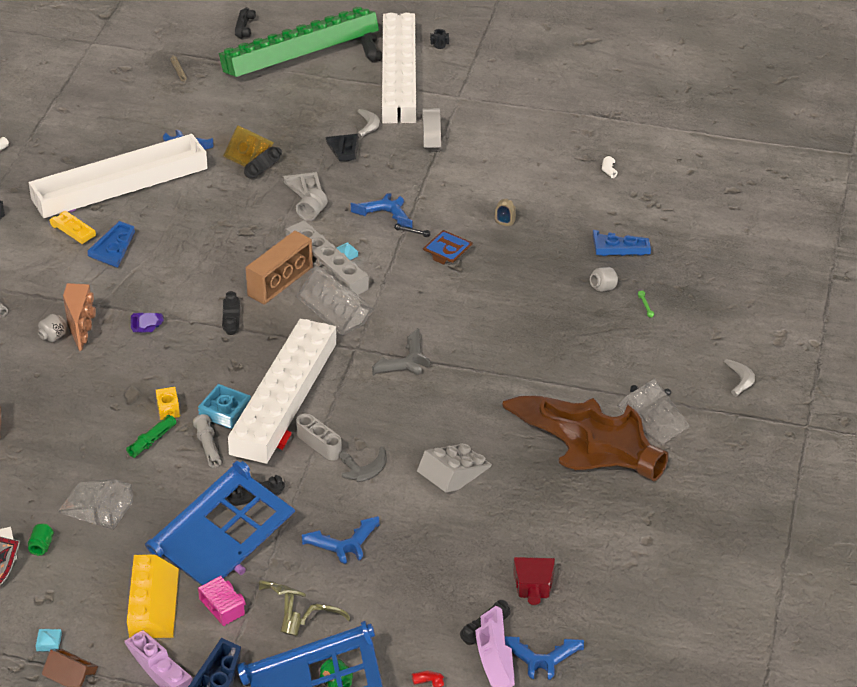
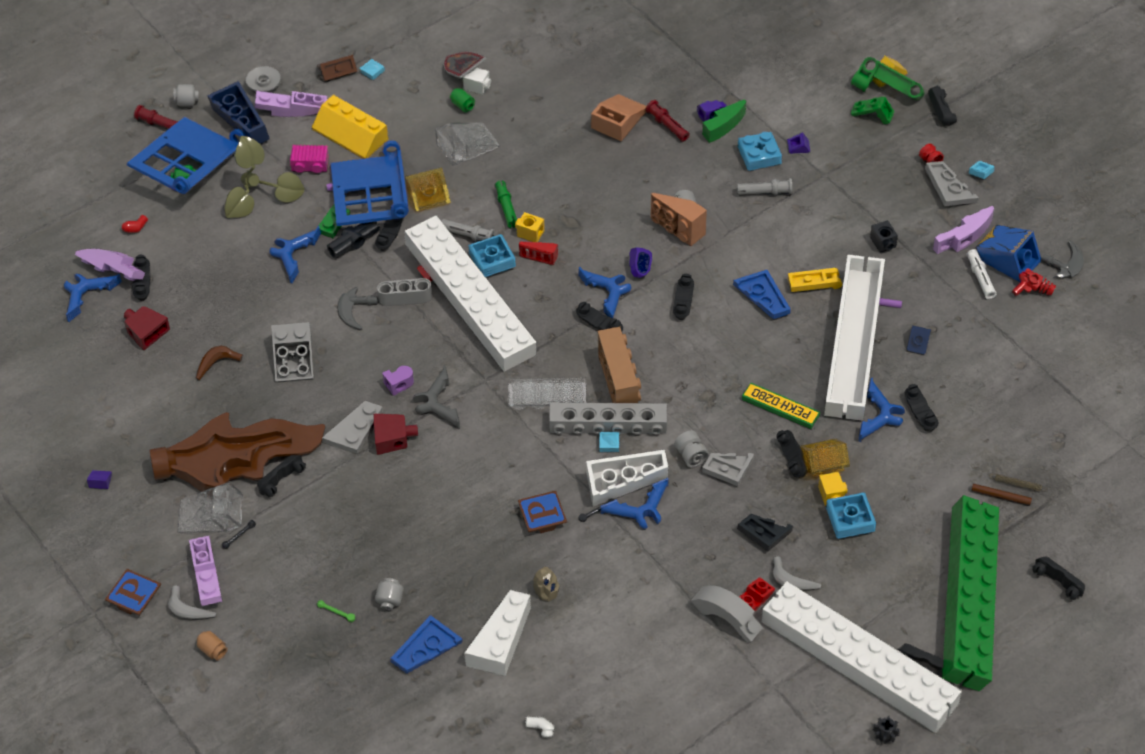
camera: 130 degrees right, 10 degrees up
none -> dark purple slope [87,470,112,489]
none -> piece [105,569,162,616]
none -> lavender slope [189,536,222,606]
none -> reddish brown piece [196,345,243,380]
none -> medium nougat brick [197,631,228,661]
none -> black piece [257,455,306,497]
none -> green plate [319,204,350,238]
none -> light grey wing [322,401,383,454]
none -> black piece [327,221,380,258]
none -> dark red torso [373,413,418,455]
none -> medium lavender leg [382,366,414,396]
none -> clear yellow slope [404,167,451,211]
none -> white wedge [465,590,531,676]
none -> red slope [519,241,558,265]
none -> blue piece [578,267,631,318]
none -> white wedge [586,450,668,507]
none -> black piece [673,273,694,320]
none -> red slope [739,577,775,611]
none -> tile [742,383,820,429]
none -> yellow brick [818,472,848,506]
none -> dark azure brick [826,492,876,538]
none -> black piece [904,384,939,432]
none -> dark blue bracket [907,325,932,354]
none -> reddish brown bar [971,483,1032,505]

